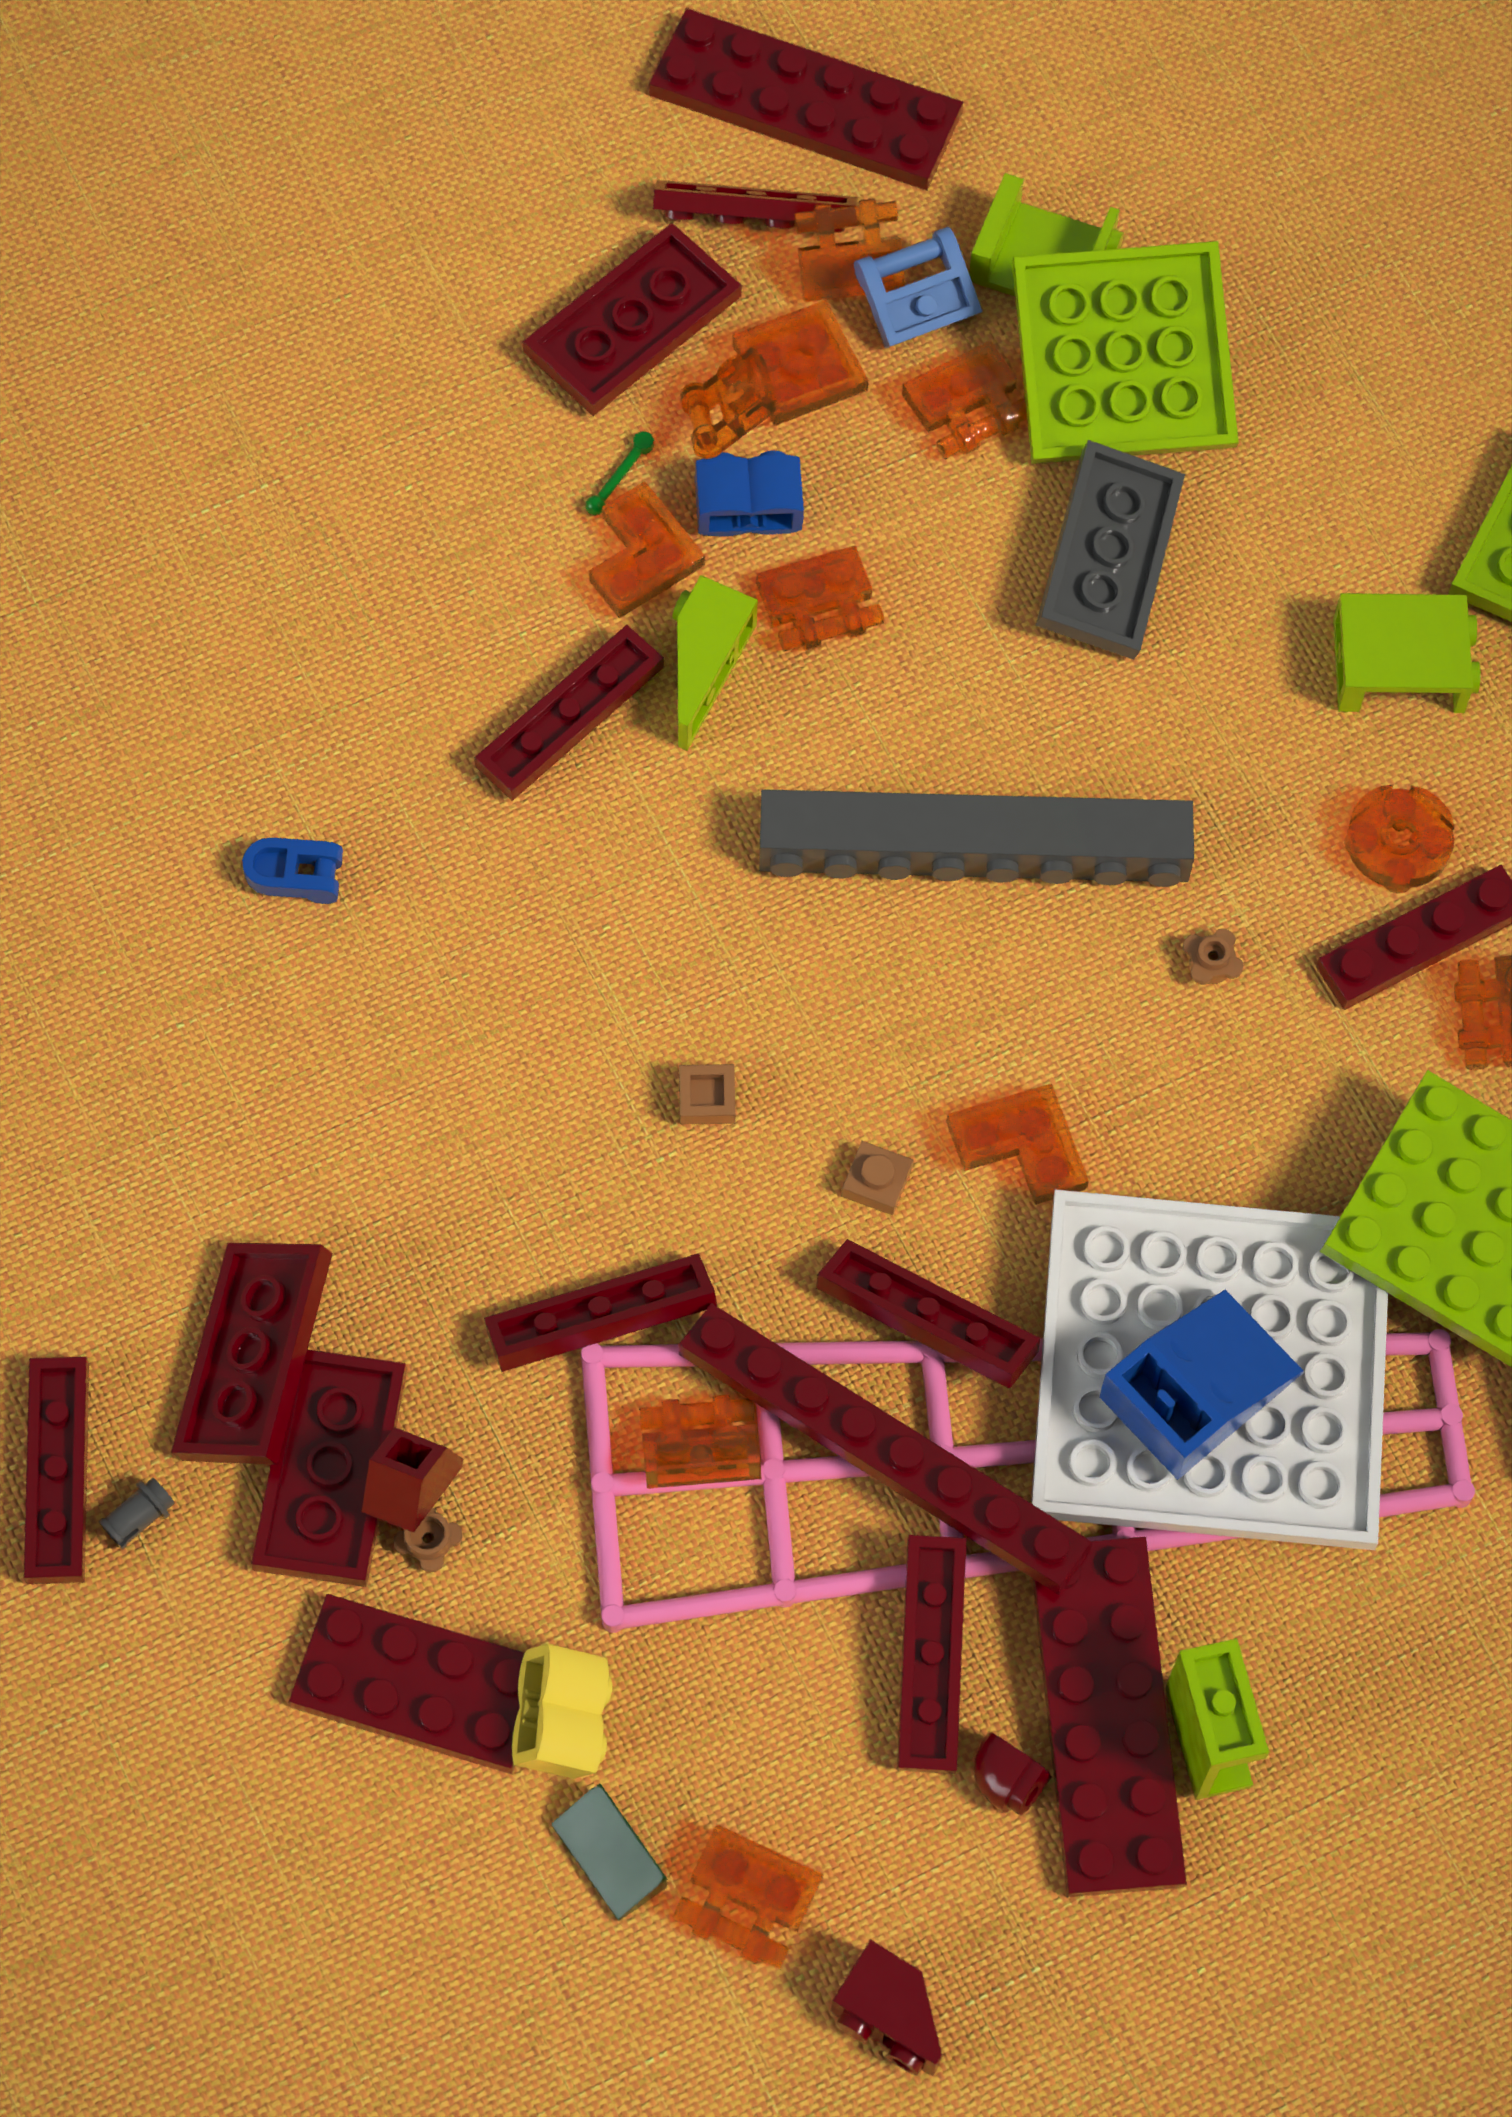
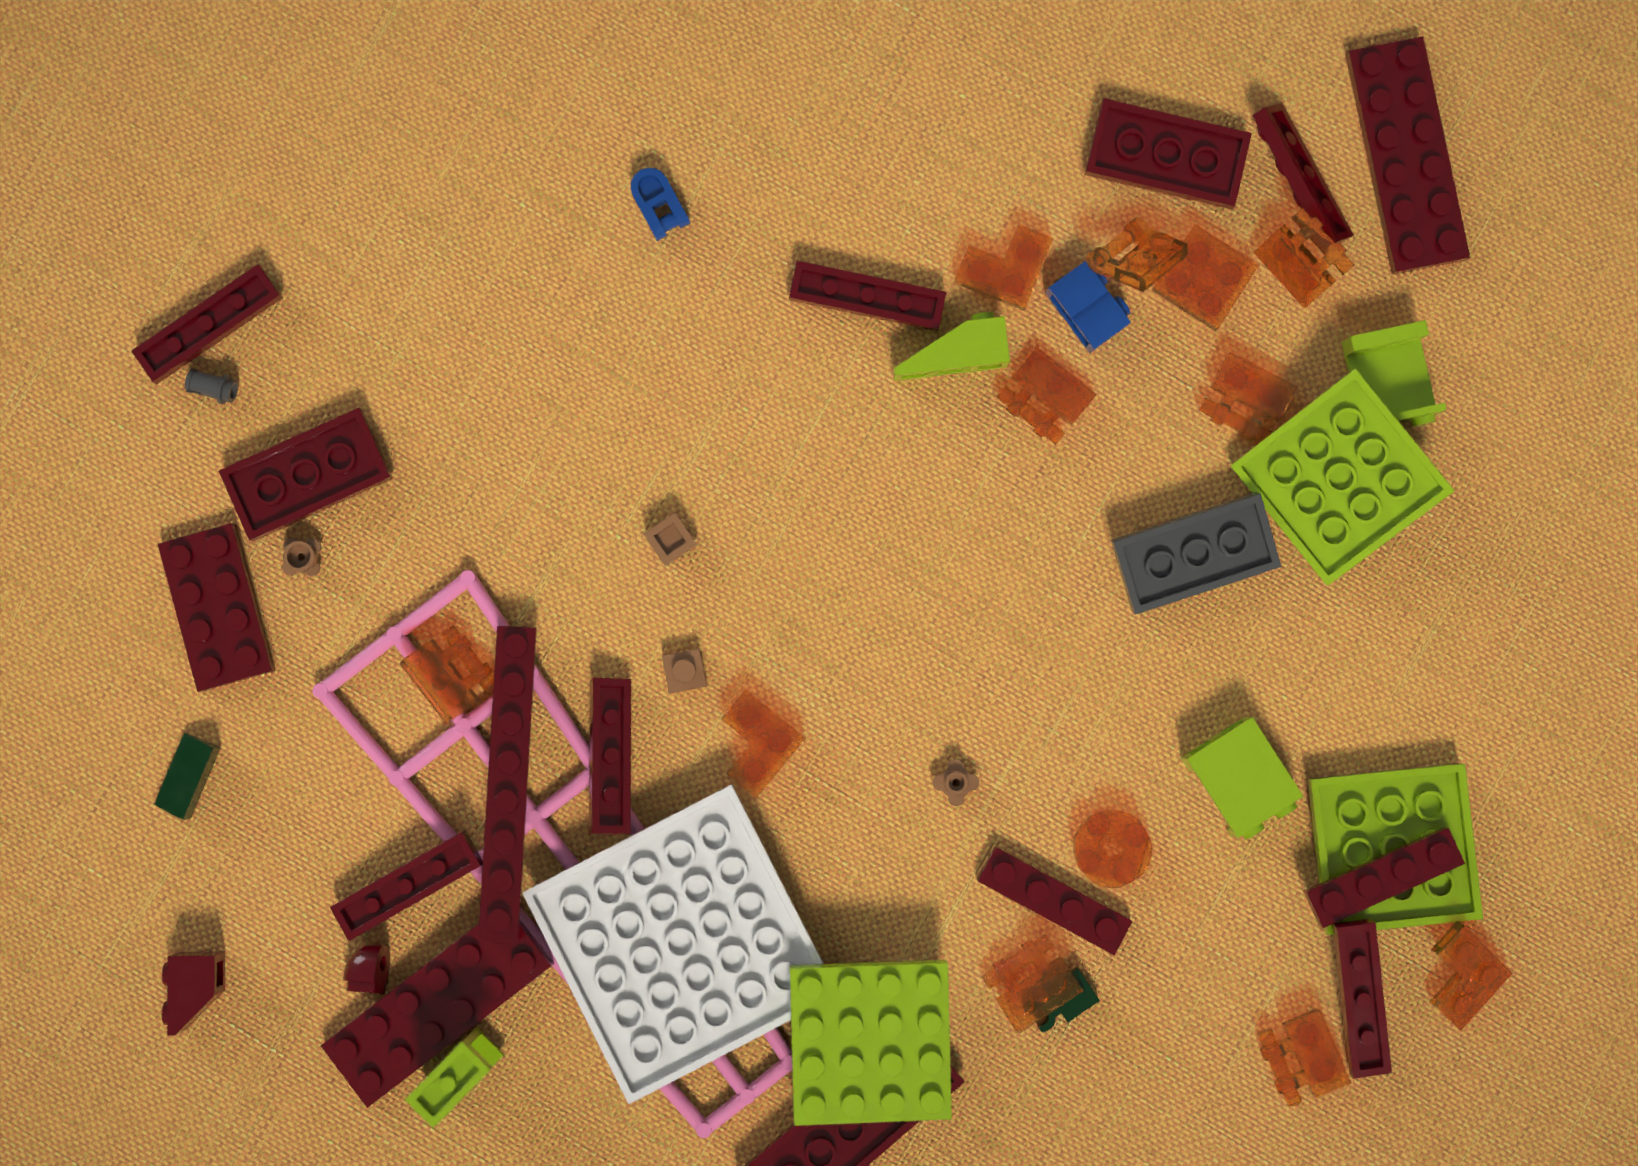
camera: 60 degrees right, 20 degrees up
dark red plate [171,1243,333,1465] -> none
dark red slope [362,1427,463,1533] -> none
dark red plate [484,1253,717,1372] -> none
light yellow brick [512,1643,612,1779] -> none
green hinge [585,432,654,516] -> none
clear orange plate [673,1824,824,1969] -> none
dark grey brick [759,789,1194,887] -> none
medium blue plate [854,227,983,349] -> none
blue slope [1099,1289,1304,1480] -> none

